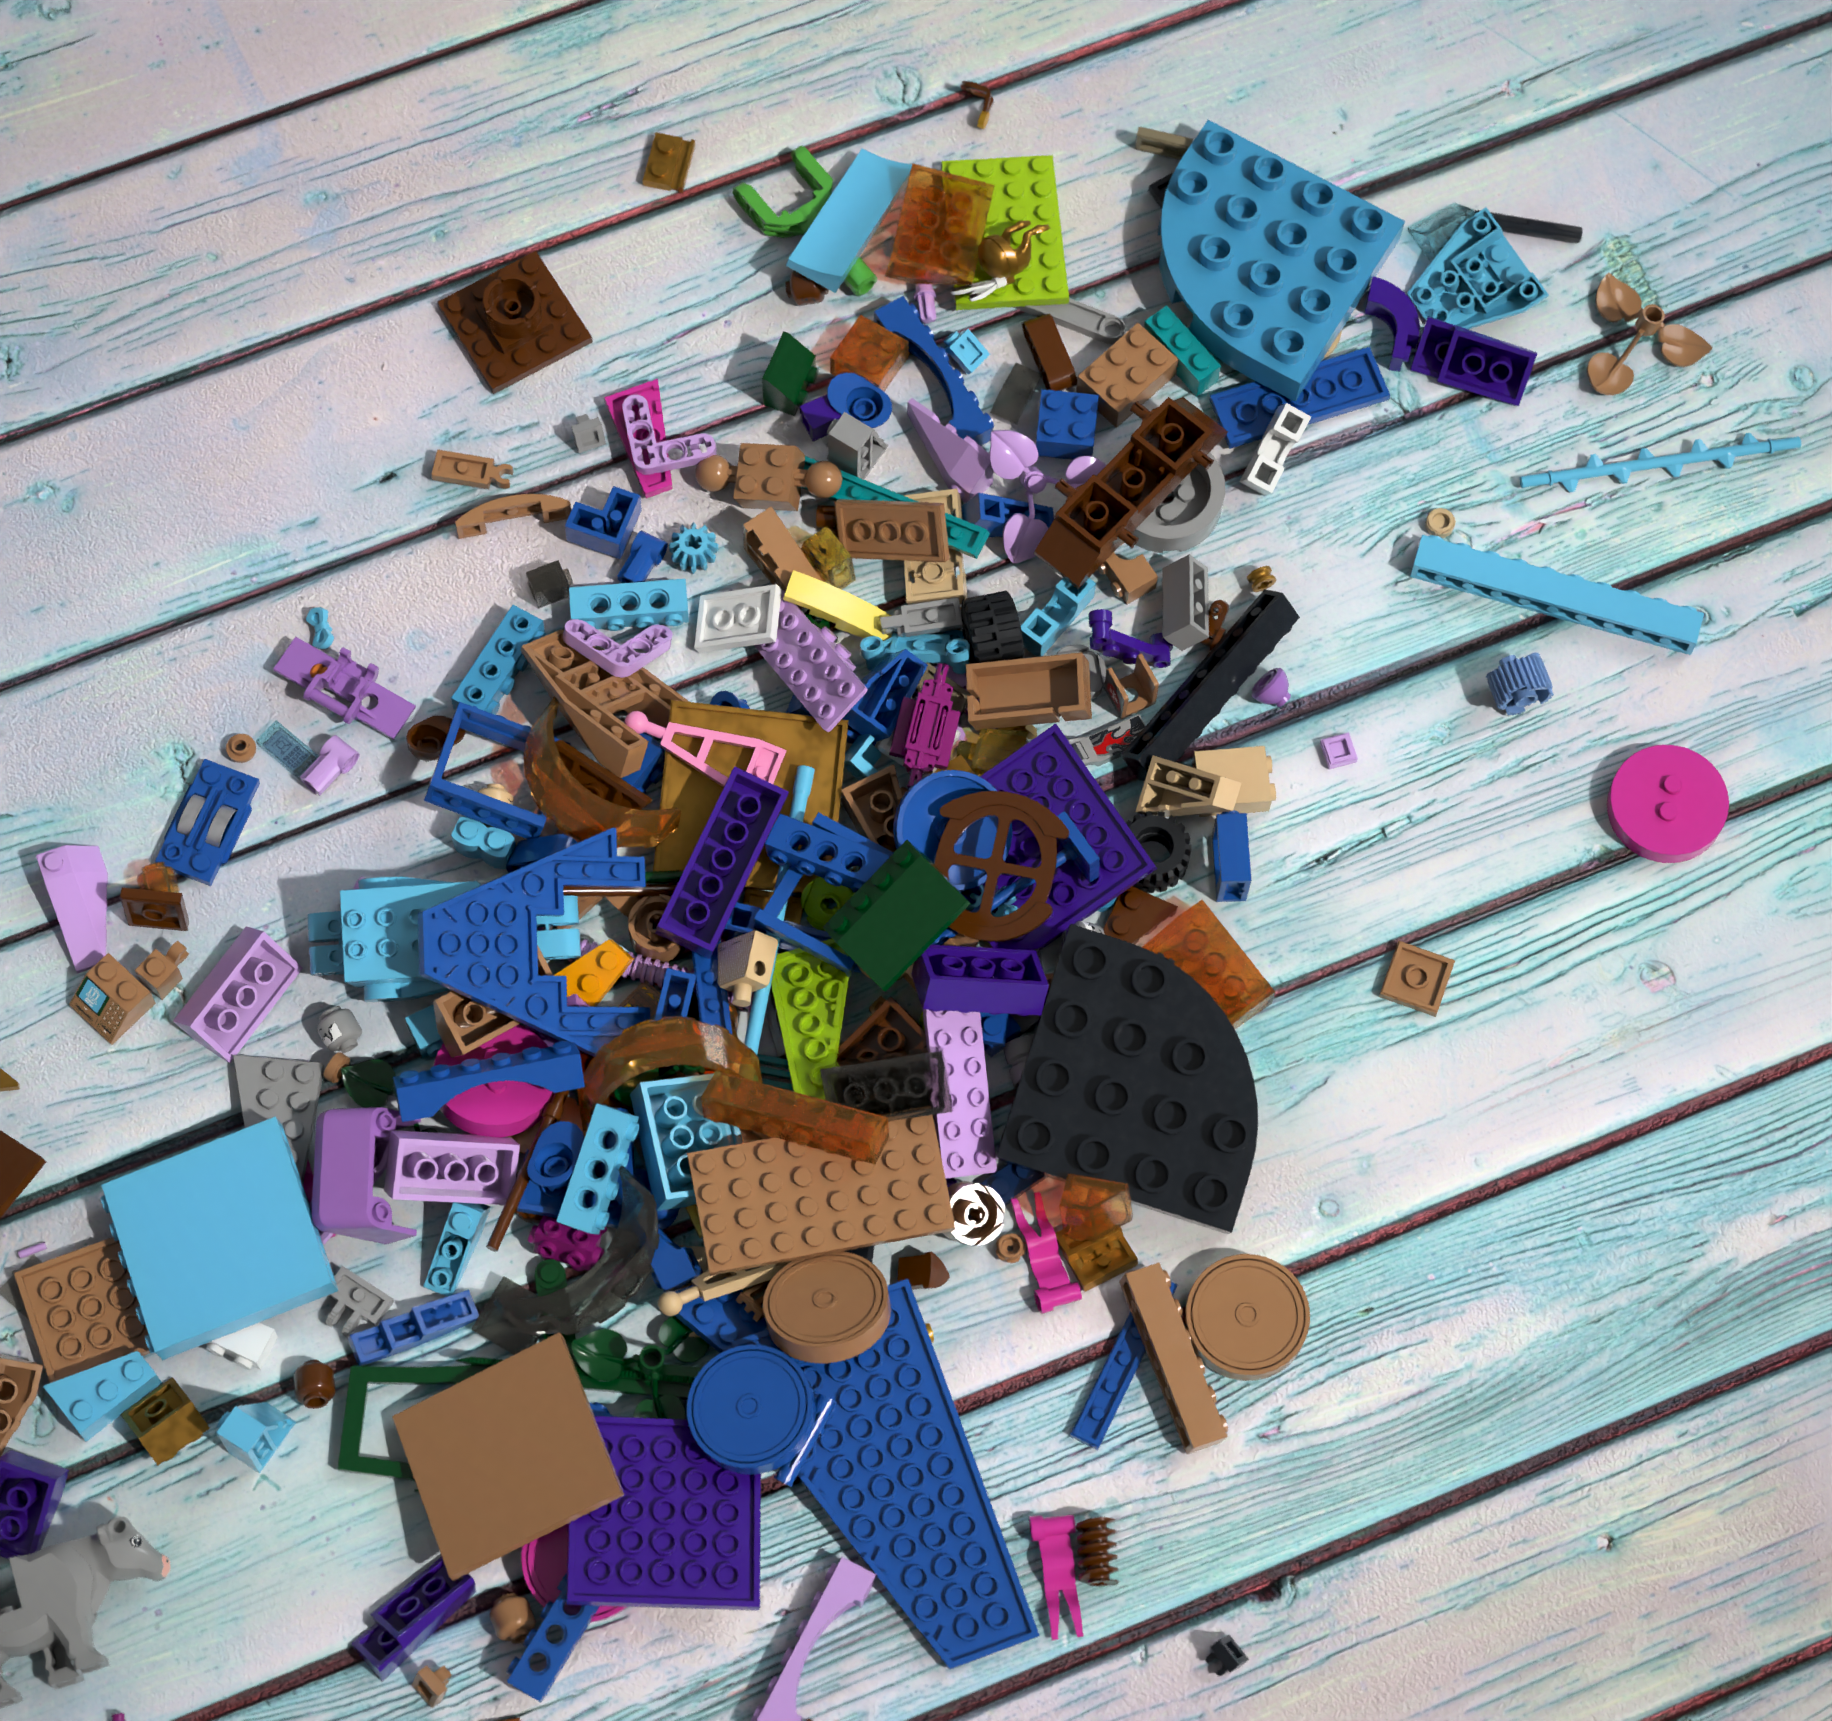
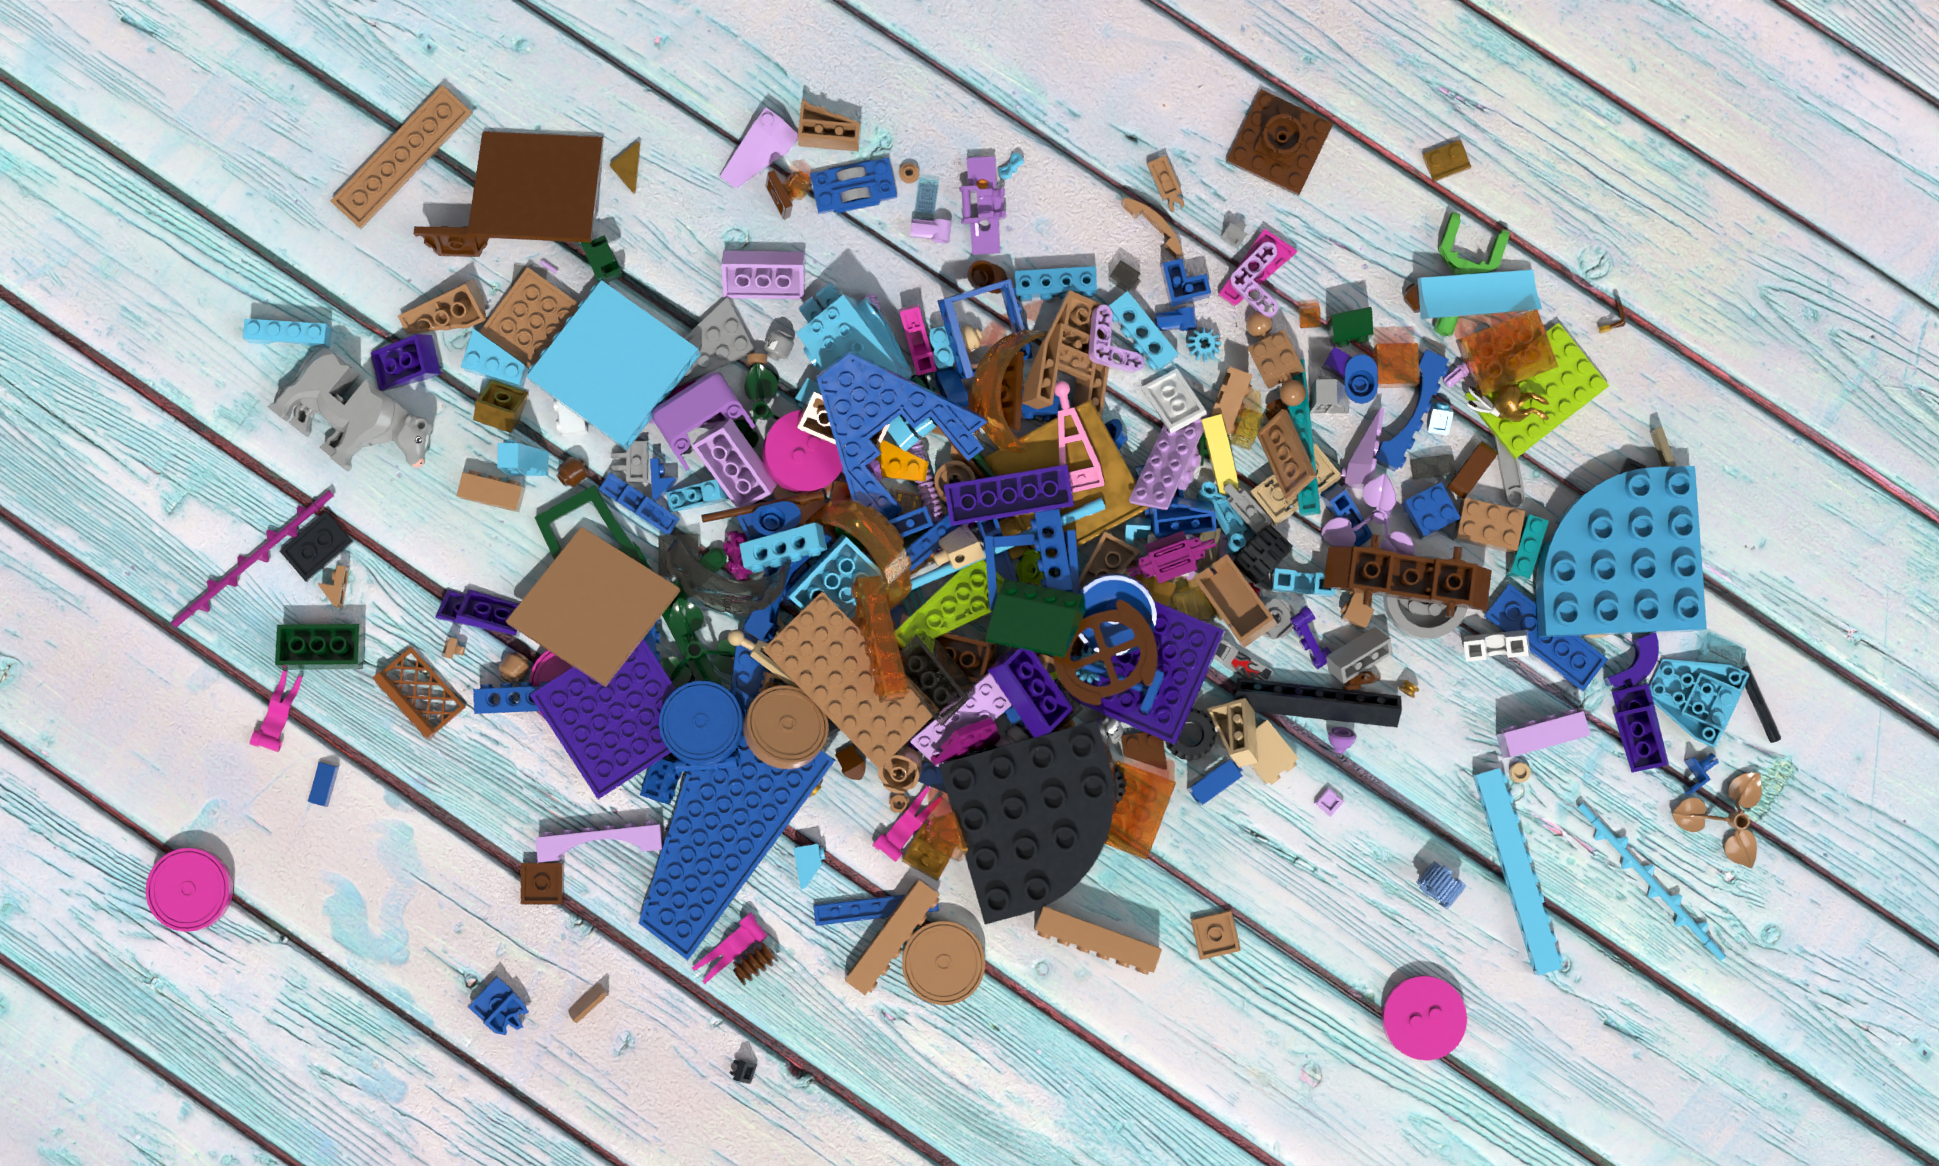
camera: 60 degrees right, 15 degrees up
medium nougat slope [69,953,156,1045] -> none
medium nougat brick [135,941,189,1000] -> none
blue arch [393,1041,585,1122] -> none
medium nougat piece [1104,653,1159,719] -> none
none -> medium nougat brick [456,470,525,512]
none -> dark green panel [581,235,623,285]
none -> blue bracket [640,759,682,805]
none -> blue slope [650,458,678,502]
none -> medium azure slope [793,844,825,889]
none -> medium nougat wedge [798,99,861,152]
none -> dark pink arch [899,304,937,376]
none -> magenta wing [930,717,1001,765]
none -> medium nougat brick [1034,906,1162,975]
none -> clear orange slope [1298,303,1320,328]
none -> lavender brick [1496,709,1591,758]
none -> blue bracket [1684,753,1719,795]

